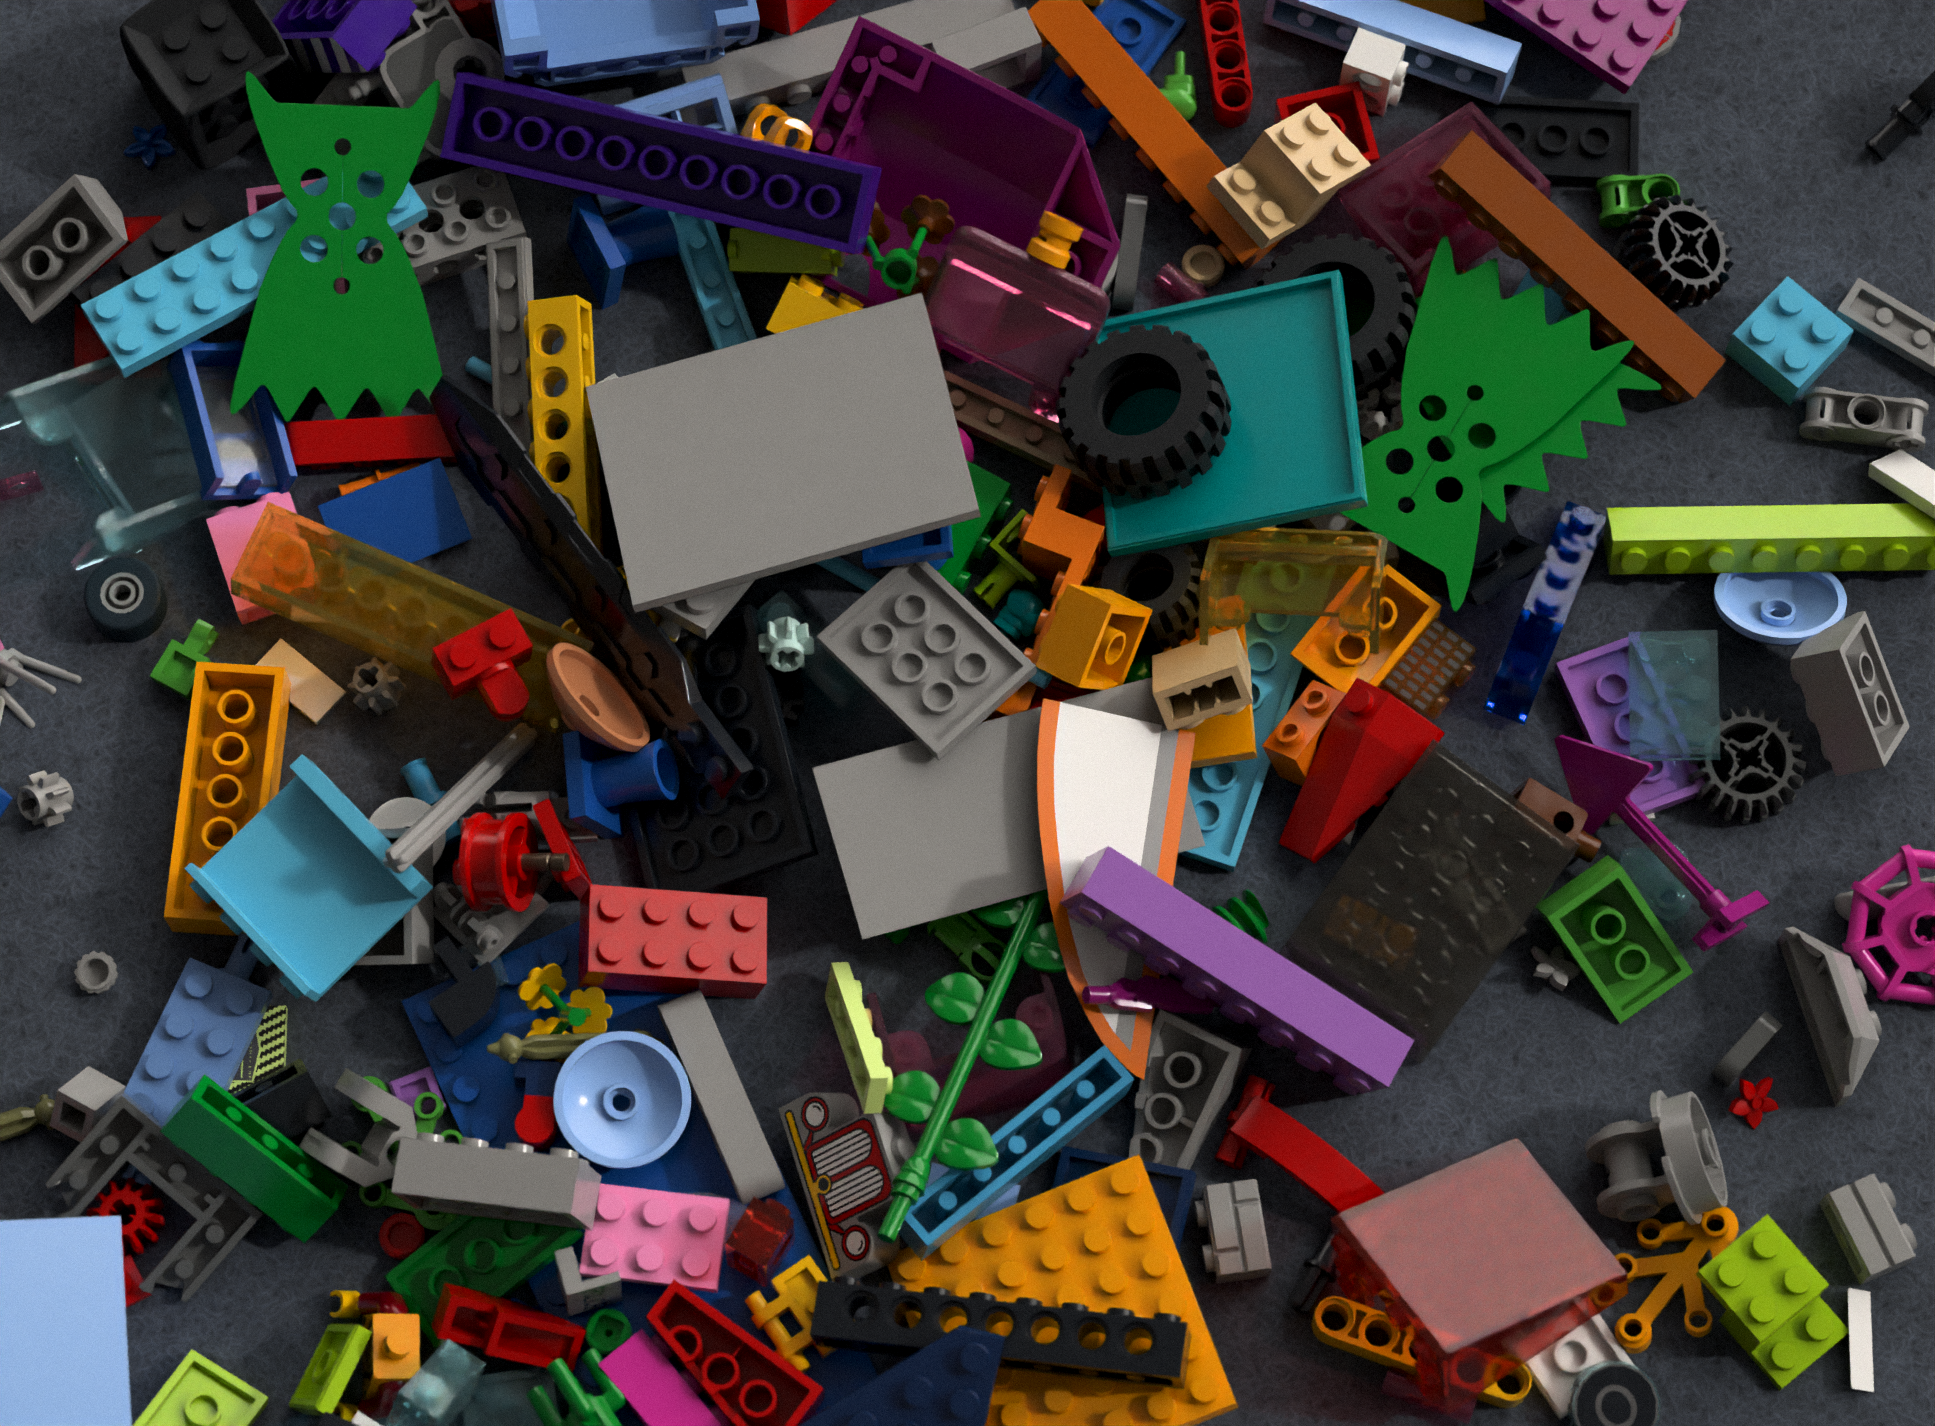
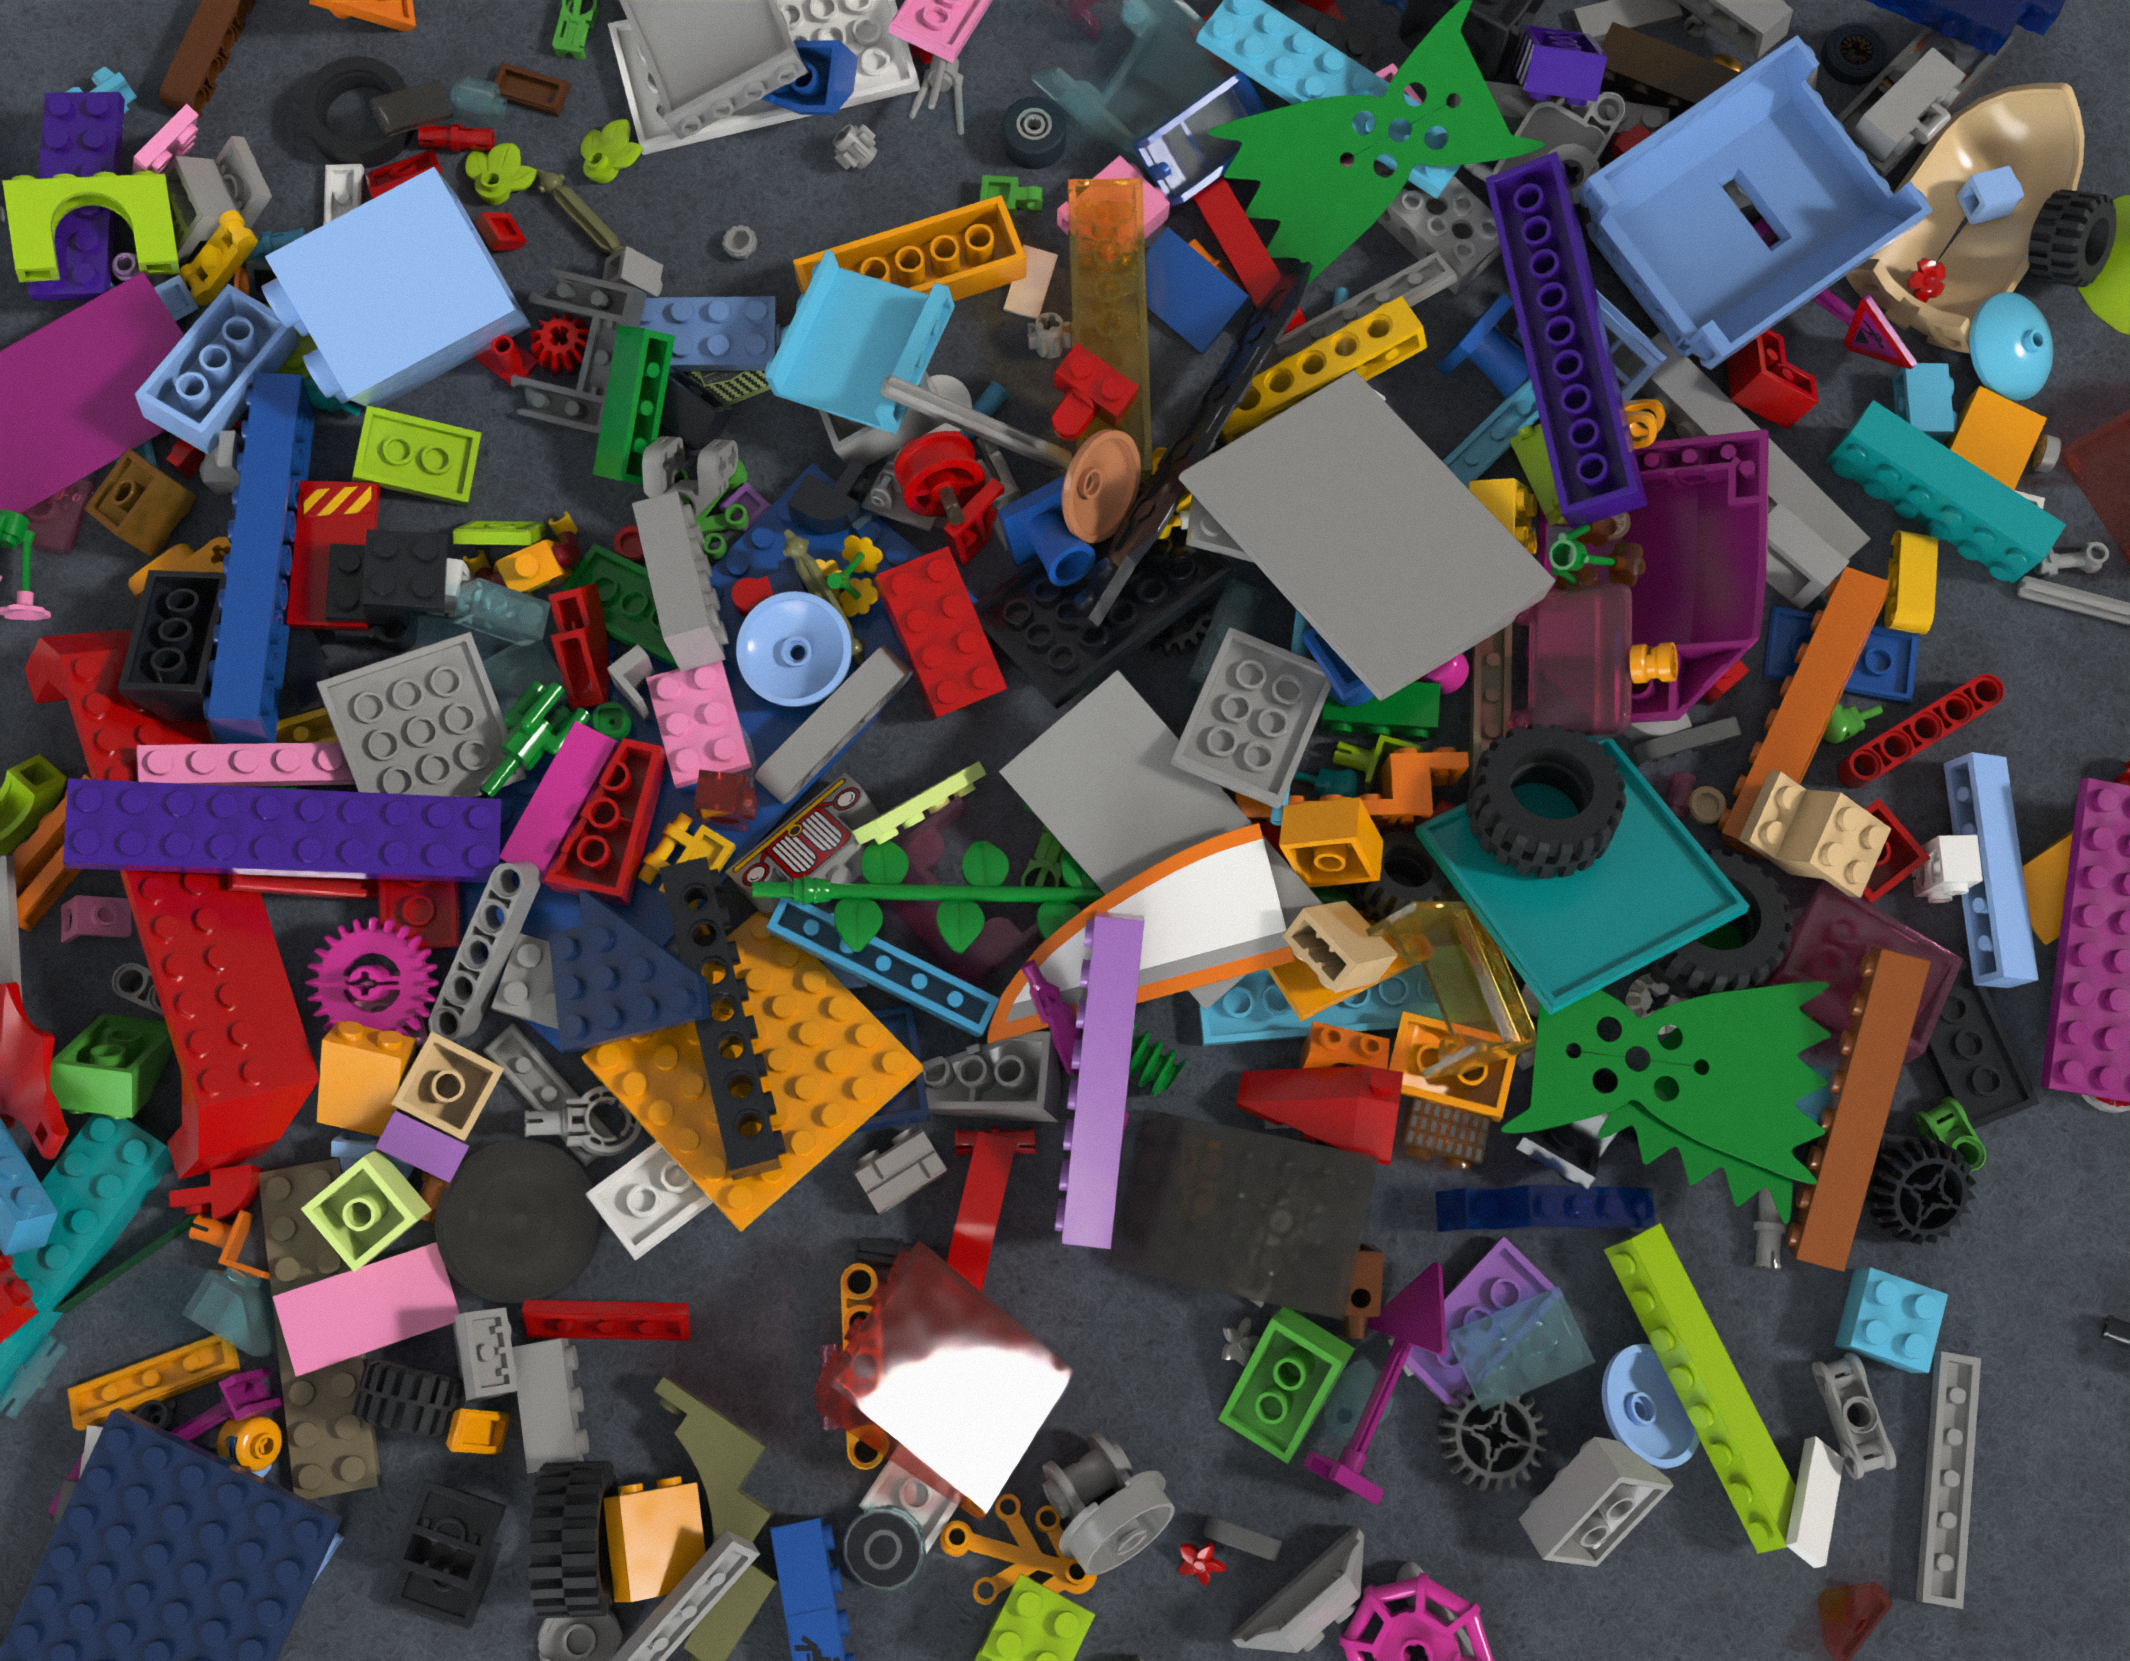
camera: 60 degrees right, 5 degrees up
light aqua gear [758,617,814,672] -> none
none -> light grey pin [1753,1187,1786,1269]

